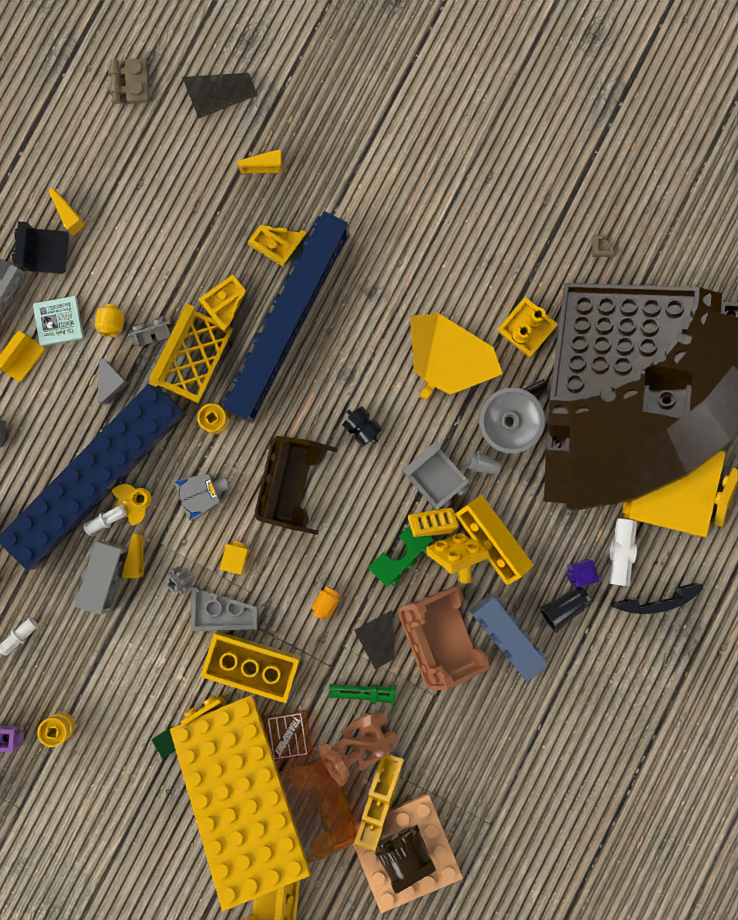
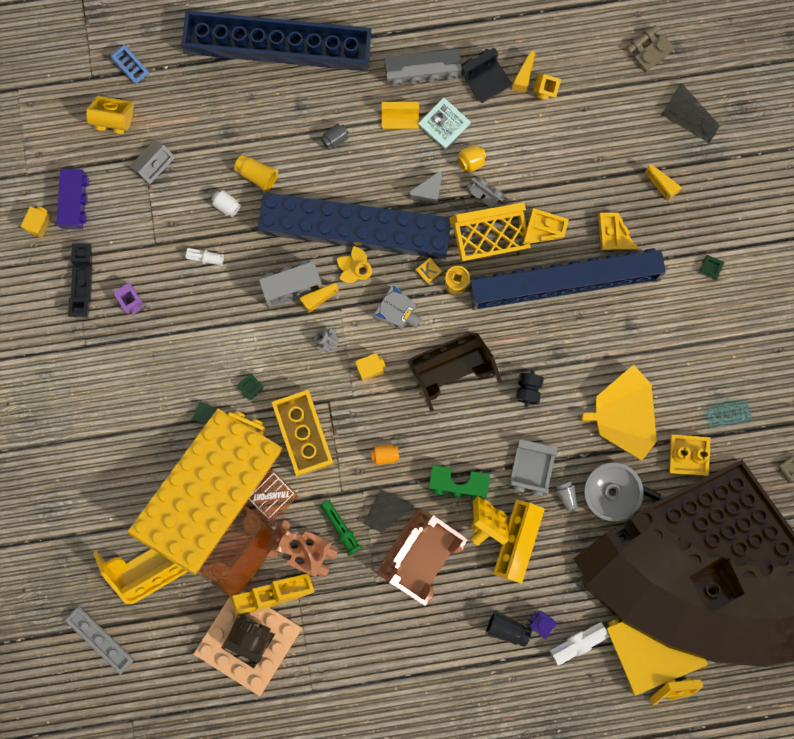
camera: 50 degrees right, 5 degrees down
yellow wheel [37,712,76,747] -> none
white axle [83,506,126,536] -> none
light grey wing [191,587,258,631] -> none
yellow slope [408,508,458,537] -> none
sand blue wedge [469,594,548,682] -> none
black slope [611,583,703,614] -> none
none -> dark green tile [237,373,264,400]
none -> yellow tile [416,258,442,285]
none -> yellow brick [532,74,561,100]
none -> dark green tile [699,255,724,280]
none -> clear light blue slope [707,401,752,429]

